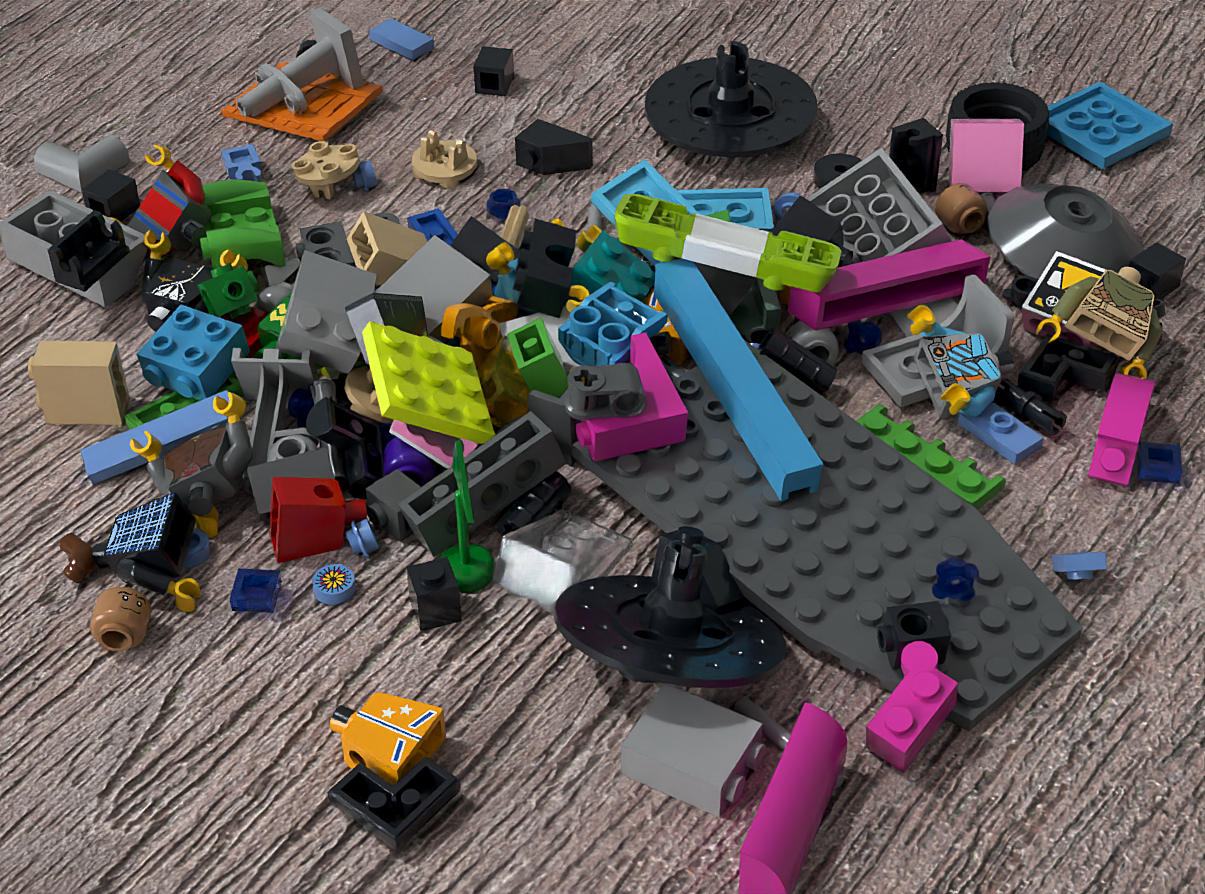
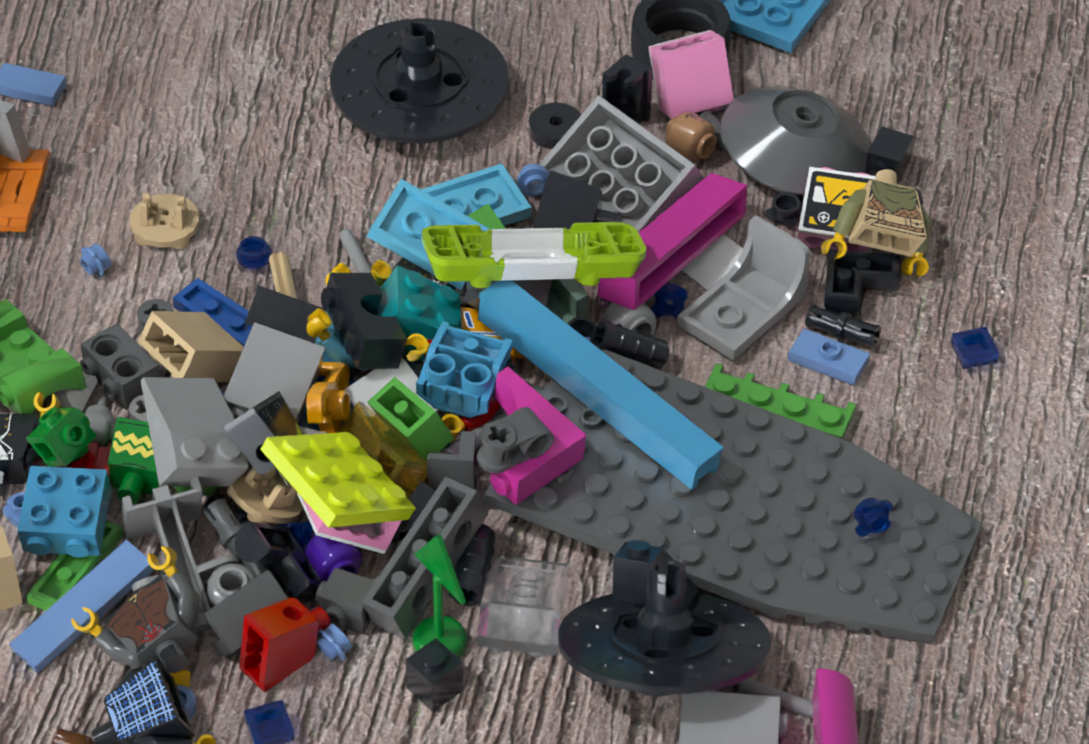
camera: 25 degrees left, 5 degrees up
clear blue plate [288,384,314,428] -> none
tan plate [292,141,360,199] -> none
tile [312,564,356,605] -> none
black brick [473,46,514,96] -> none
black slope [515,119,593,175] -> none
dark pink hinge [866,641,958,773] -> none
black brick [877,601,952,670] -> none
torso [907,305,1014,418] -> none
medium blue plate [1052,552,1107,579] -> none
dark pink arch [1088,373,1156,487] -> none

